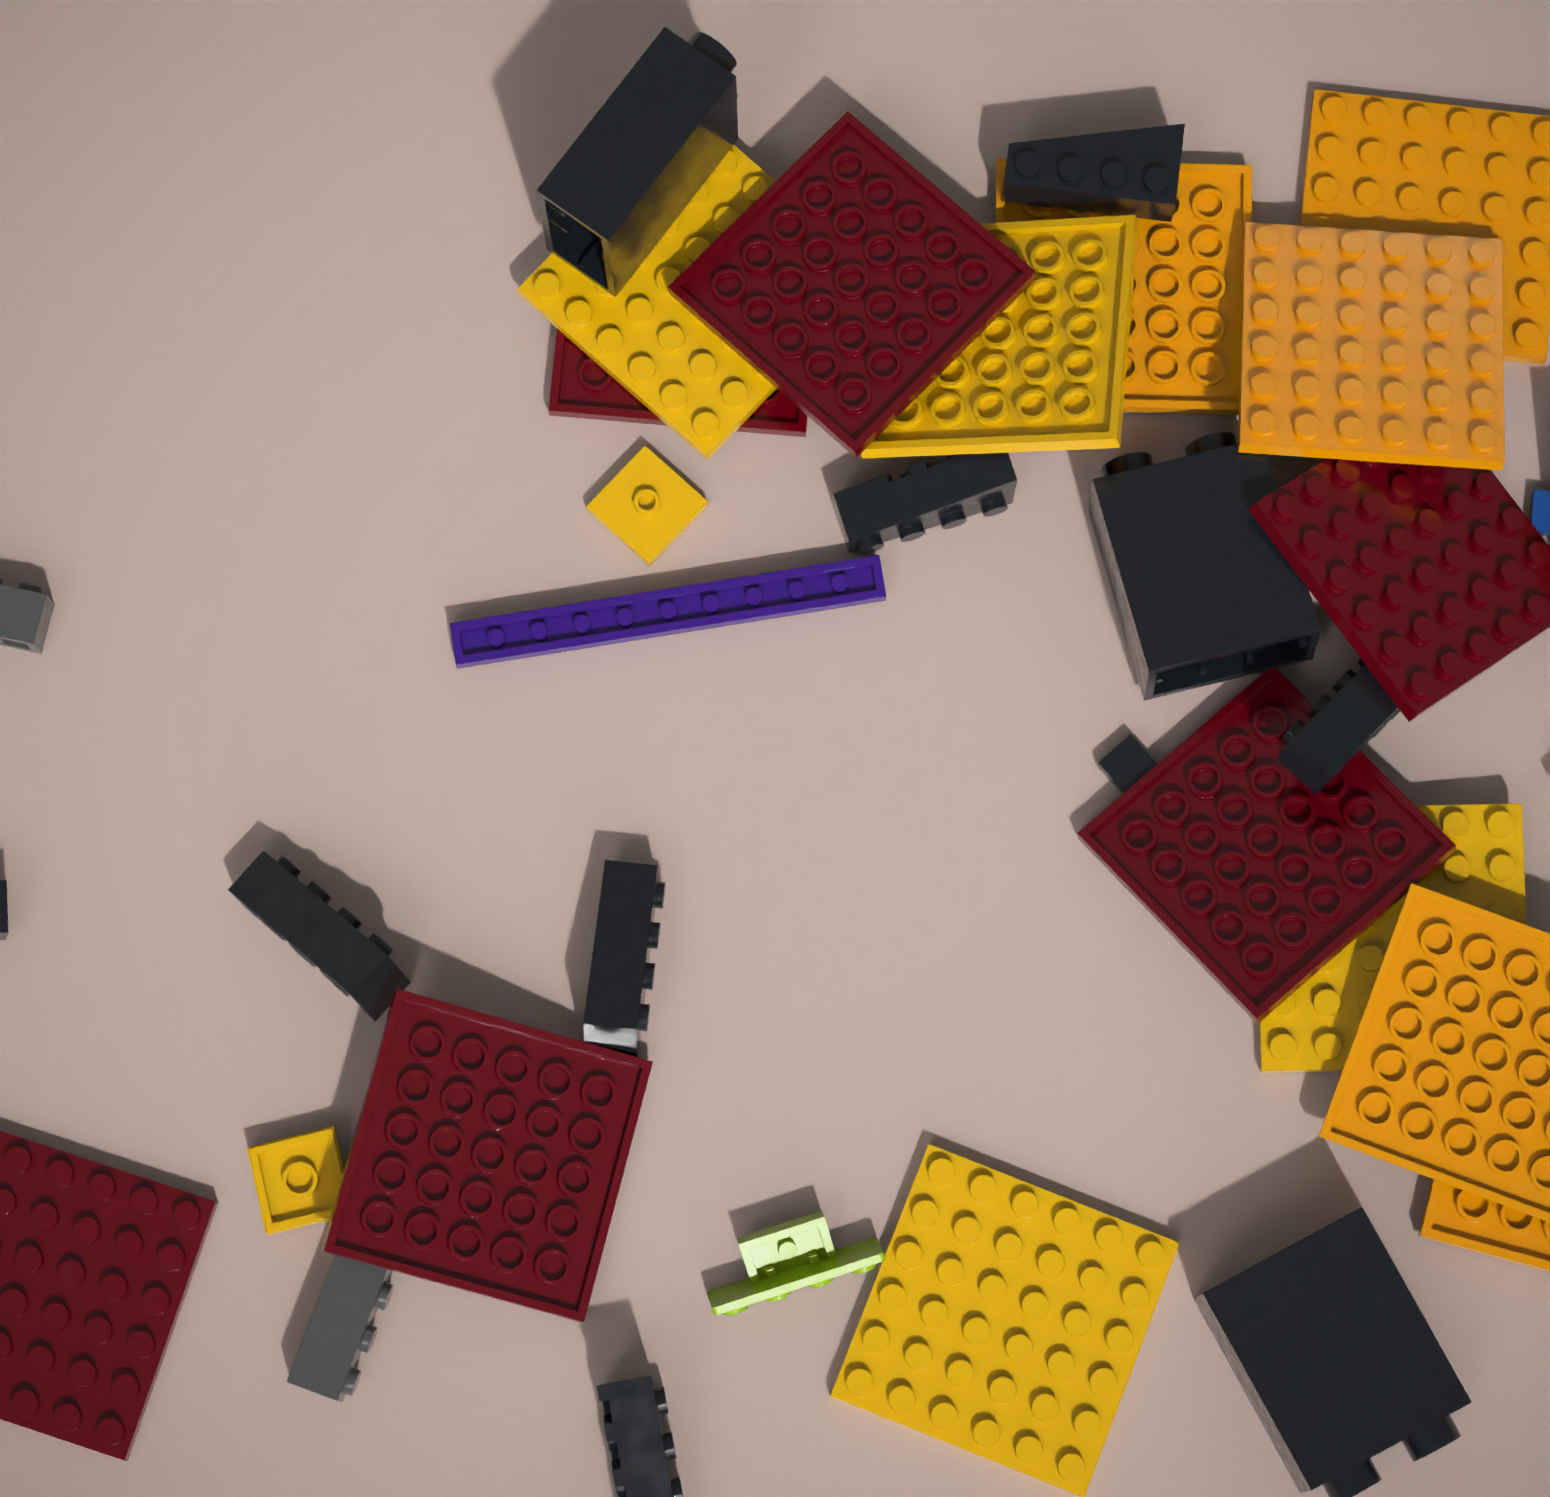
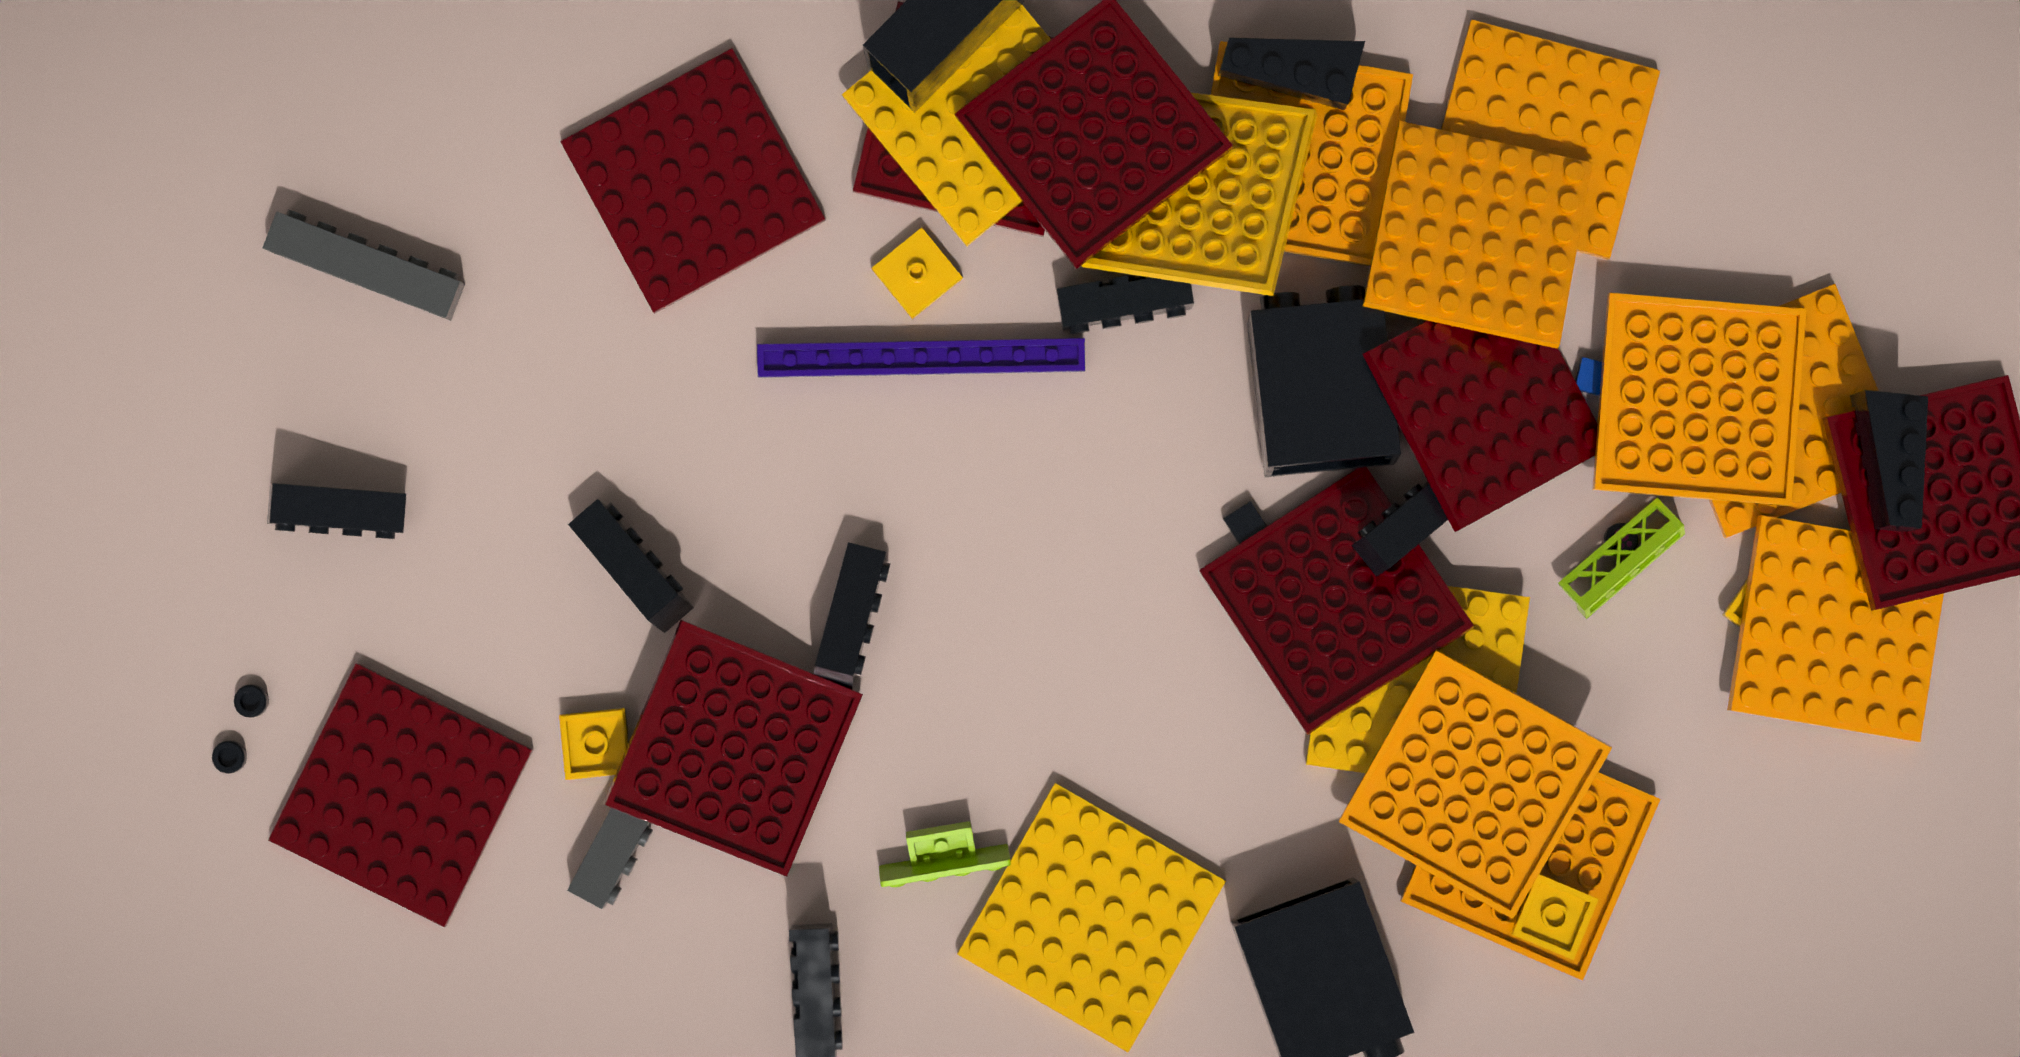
camera: 10 degrees right, 10 degrees up
none -> dark red plate [560,48,826,314]

